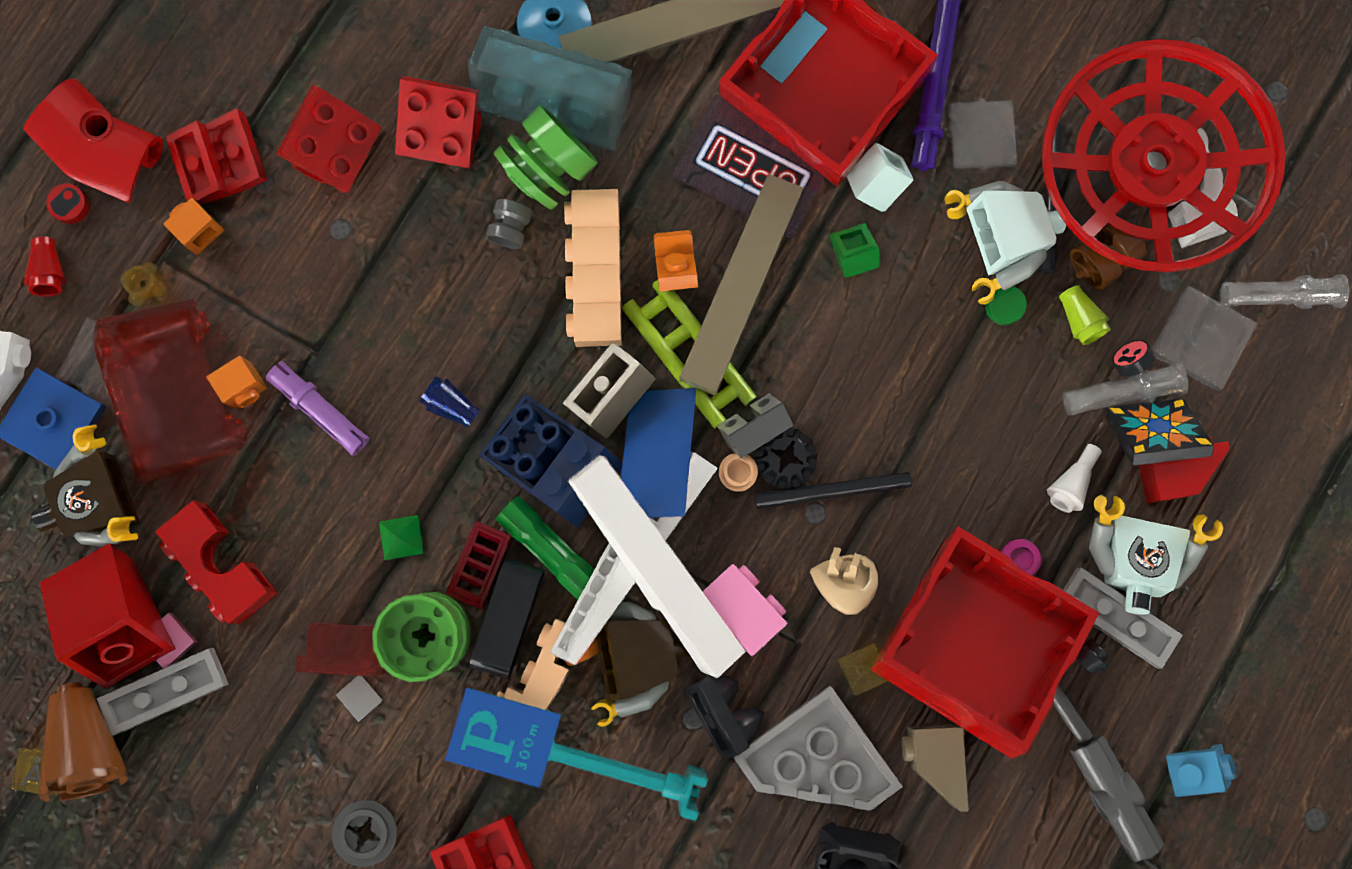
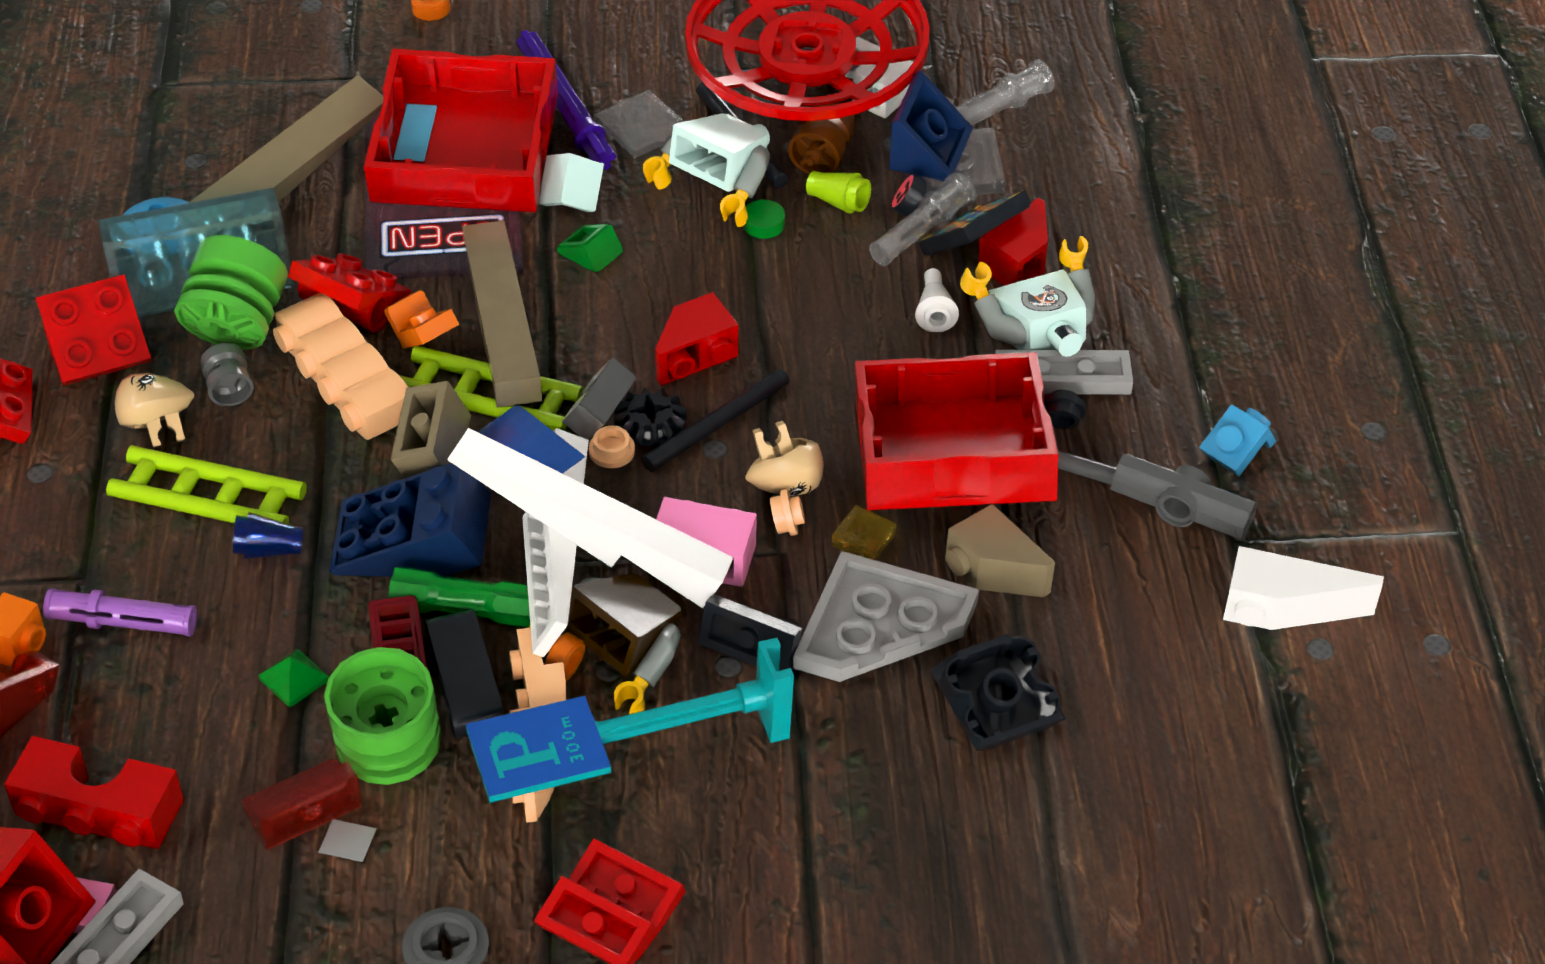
camera: 35 degrees left, 35 degrees down
none -> lime bar [106,445,307,534]
none -> tan piece [114,373,194,448]
none -> red plate [288,253,411,333]
none -> red slope [655,292,738,386]
none -> light nougat plate [770,489,805,536]
none -> dark blue slope [889,70,973,182]

